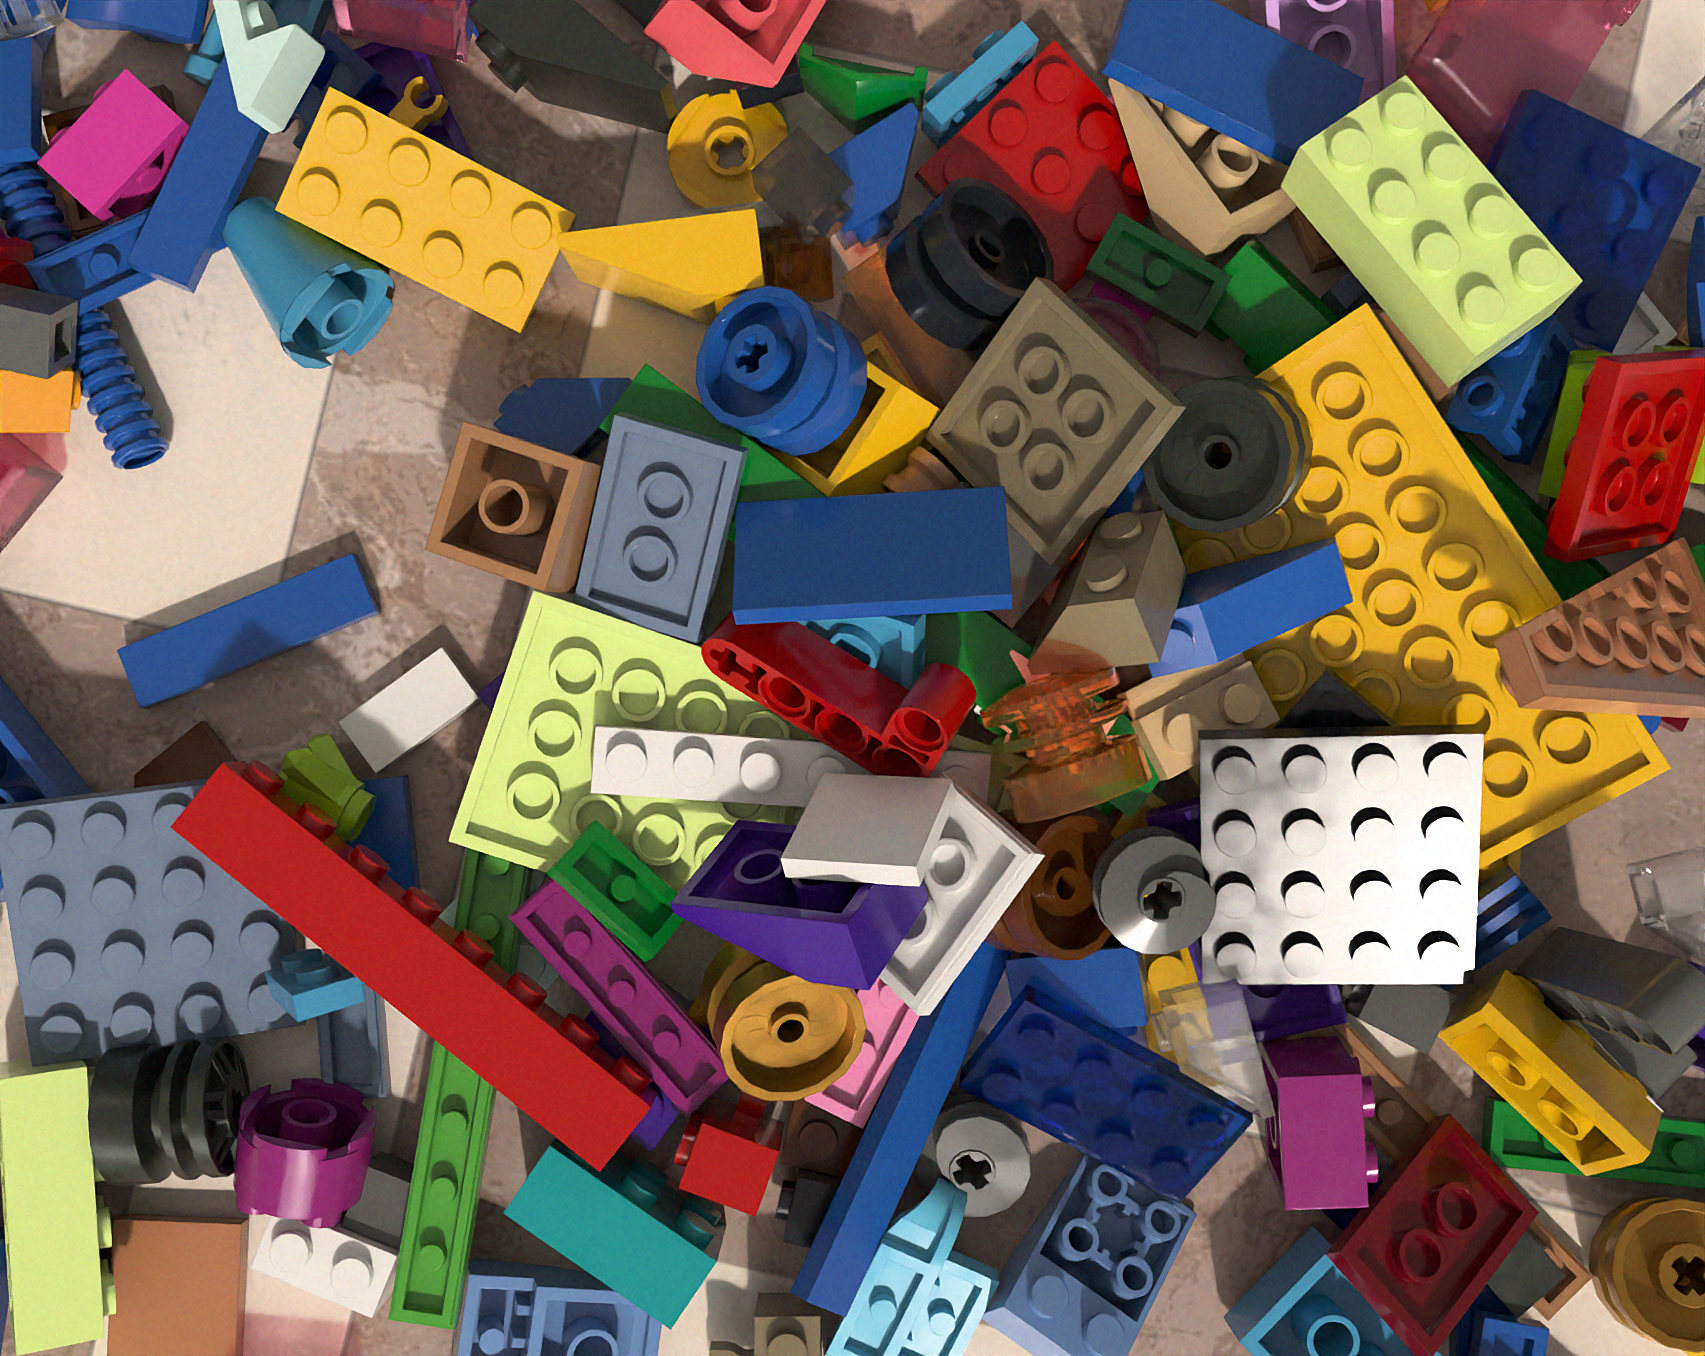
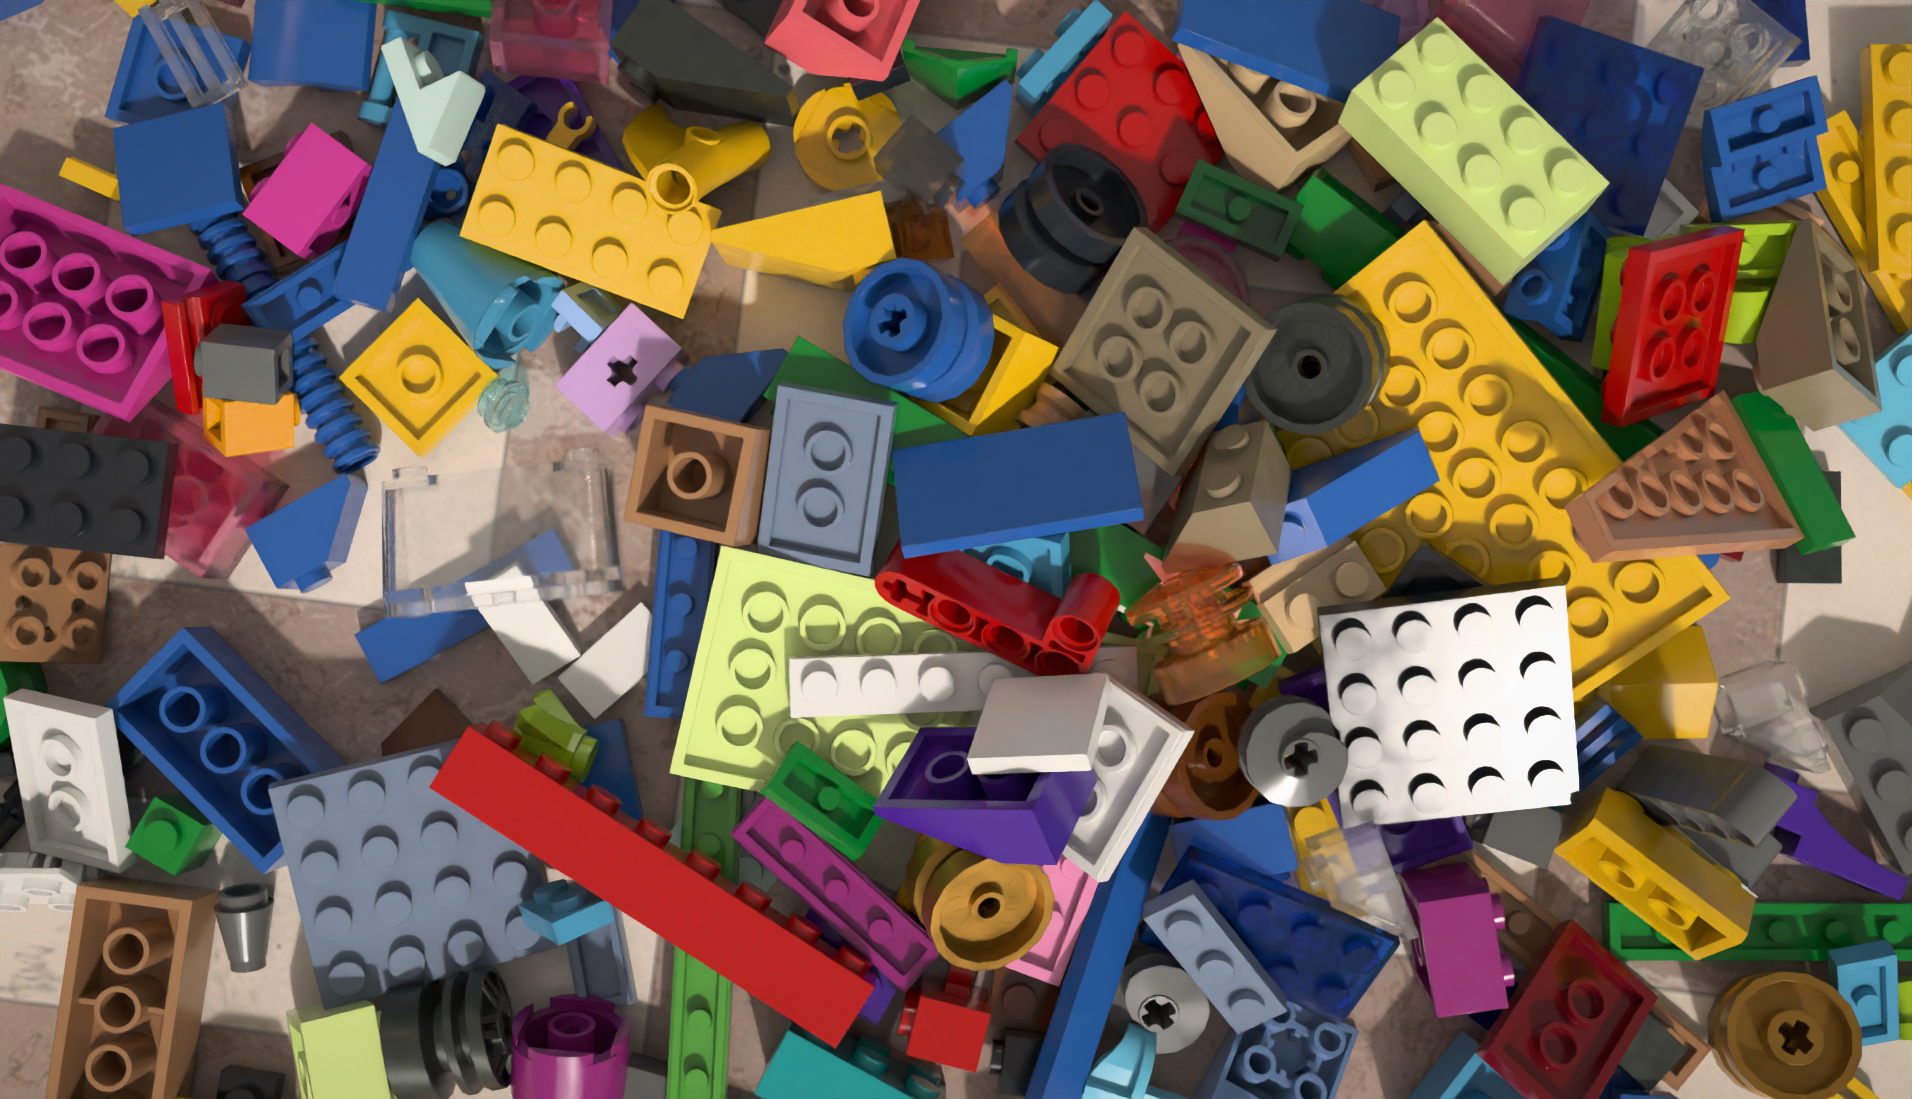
camera: 10 degrees left, 0 degrees up
none -> blue slope [244,473,368,593]
none -> yellow plate [339,298,503,458]
none -> clear windscreen [381,448,629,620]
none -> blue plate [423,157,477,228]
none -> white tile [468,559,581,684]
none -> clear light blue plate [477,378,530,433]
none -> tile [551,282,625,353]
none -> lavender brick [554,302,690,438]
none -> yellow pin [622,104,771,215]
none -> blue tile [644,530,718,719]
none -> sand blue plate [1143,879,1287,1034]
none -> yellow slope [1610,626,1718,740]

